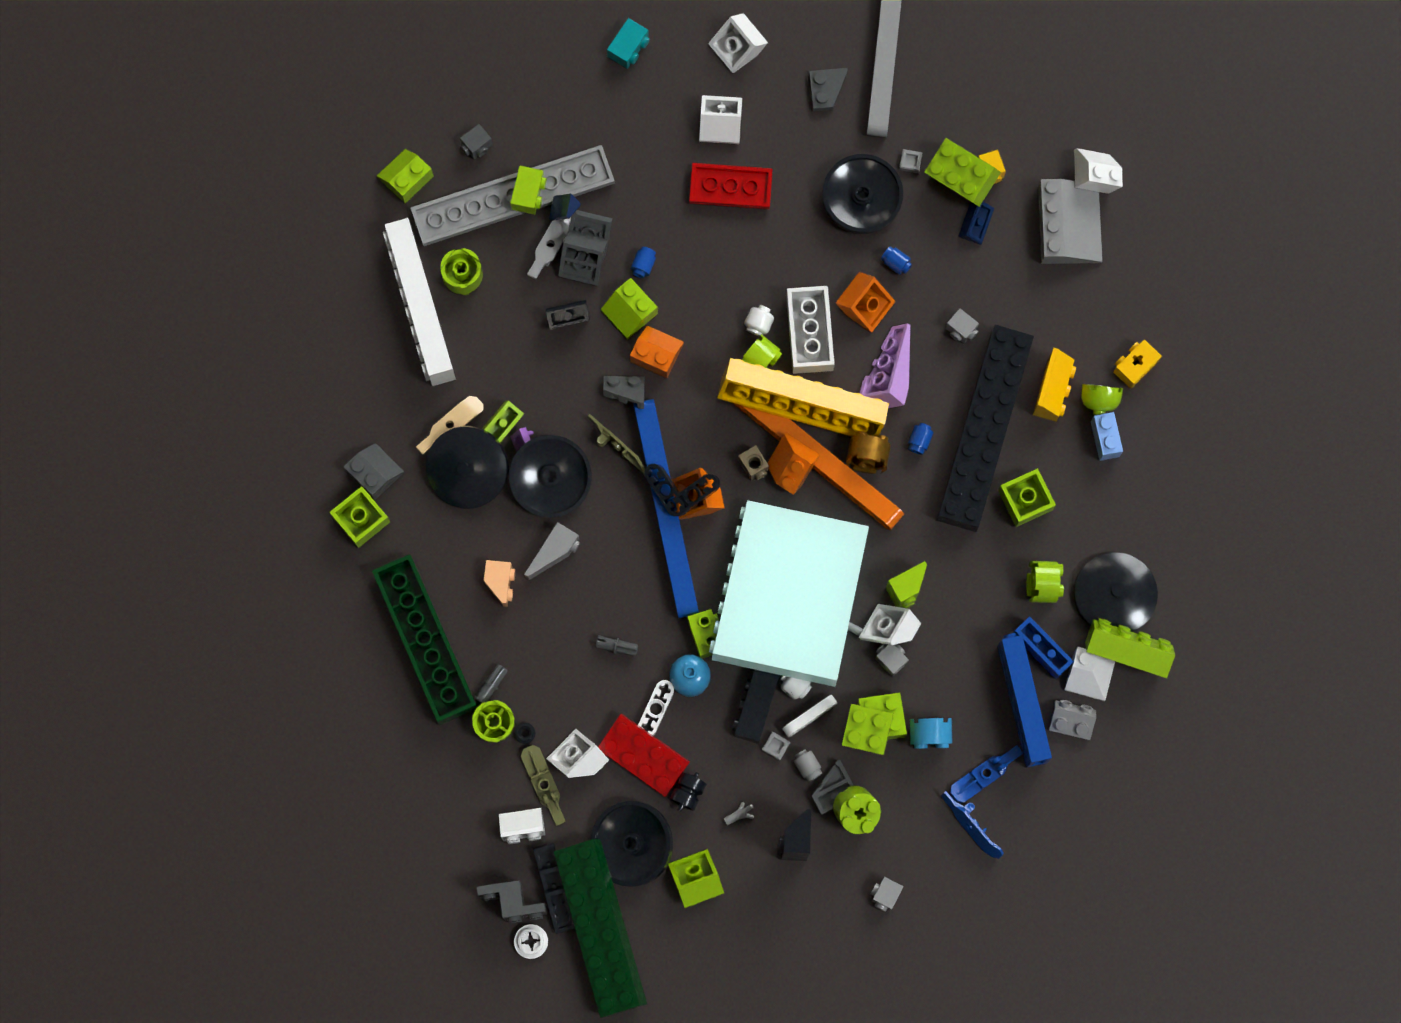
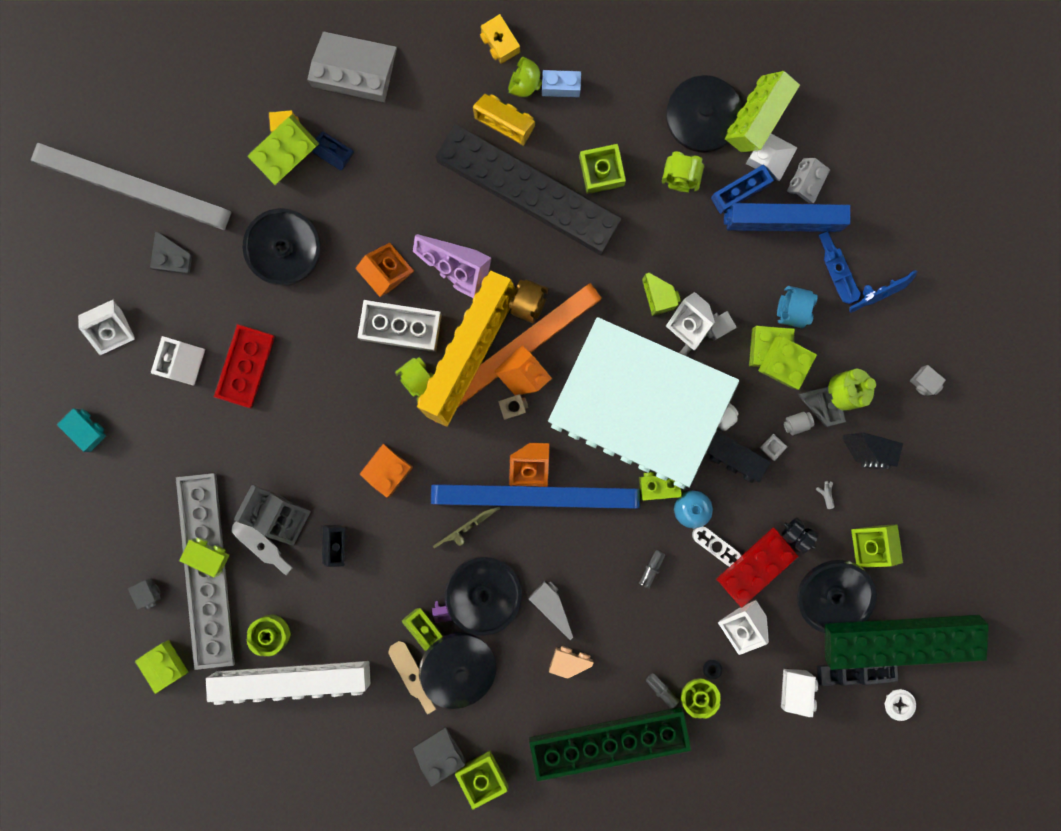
camera: 70 degrees left, 10 degrees up
dark grey bracket [477,880,547,924] -> none
olive piece [521,745,566,826] -> none
slope [549,193,581,221] -> none
lime slope [601,278,658,340] -> none
dark grey wing [603,376,645,409] -> none
blue brick [630,247,656,278] -> none
black beam [644,464,720,516] -> none
white head [744,305,774,336] -> none
white beam [782,695,838,738] -> none
blue brick [881,246,912,275] -> none
light grey tile [899,149,923,173] -> none
blue brick [908,423,934,455] -> none
light grey brick [945,308,979,343] -> none
white slope [1074,148,1123,194] -> none

